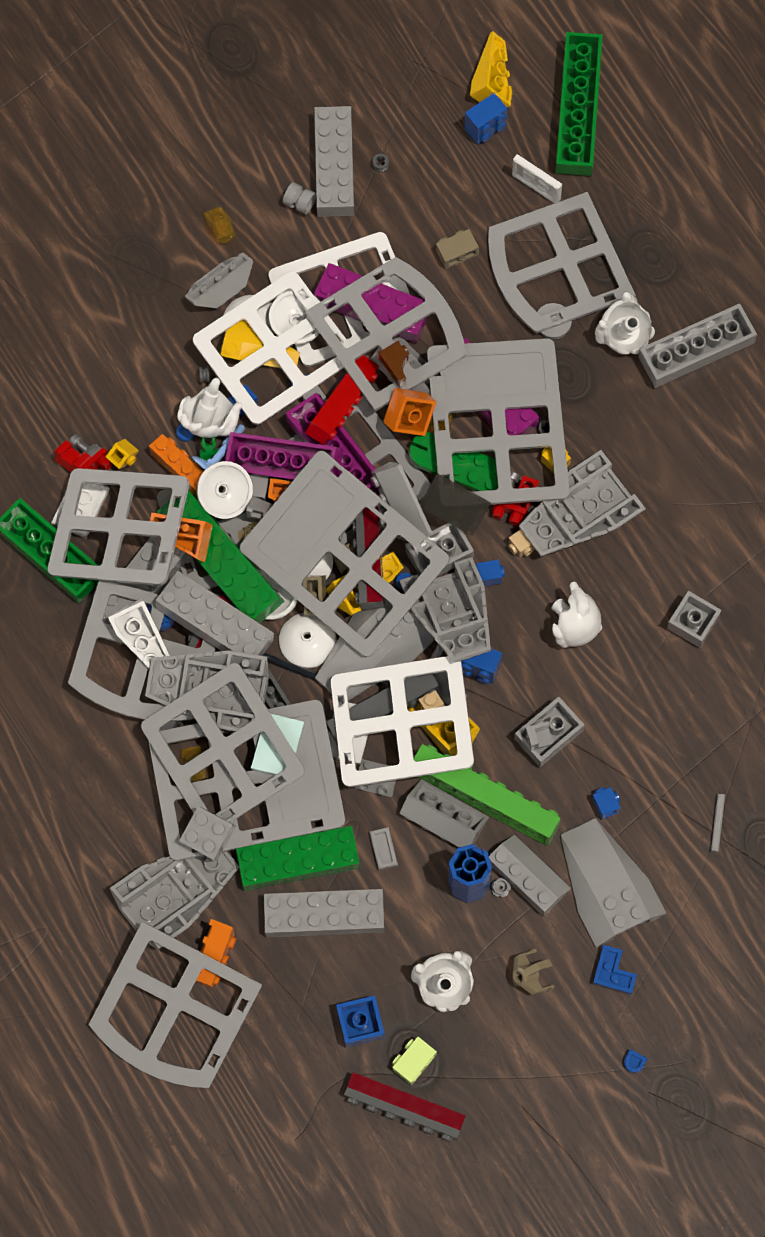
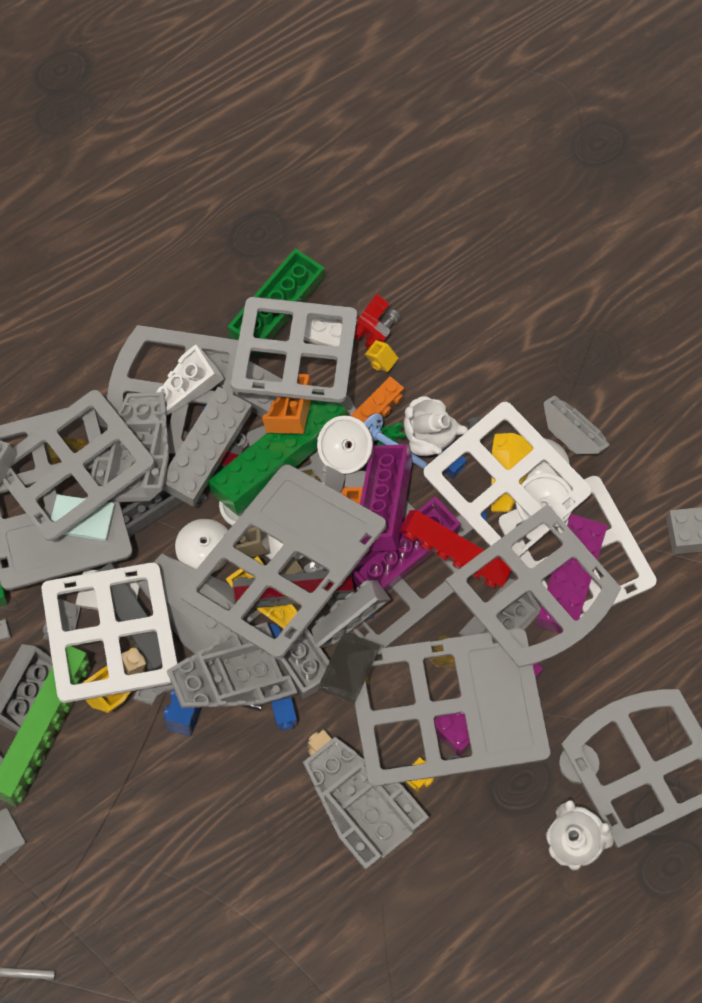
camera: 80 degrees right, 5 degrees down
clear yellow slope [203,206,236,243] -> none
black bar [263,653,317,680] -> none
light grey wheel [283,182,317,215] -> none
reddish brown arch [379,341,409,388] -> none
orange brick [383,388,437,436] -> none
green plate [409,432,498,491] -> none
dark tan brick [436,229,479,269] -> none
red hips [492,471,539,526] -> none
light grey brick [514,697,585,767] -> none
light grey panel [525,721,553,750] -> none
white piece [552,582,602,648] -> none
blue brick [592,787,621,820] -> none
light grey brick [638,304,757,388] -> none
light grey brick [667,591,722,648] -> none

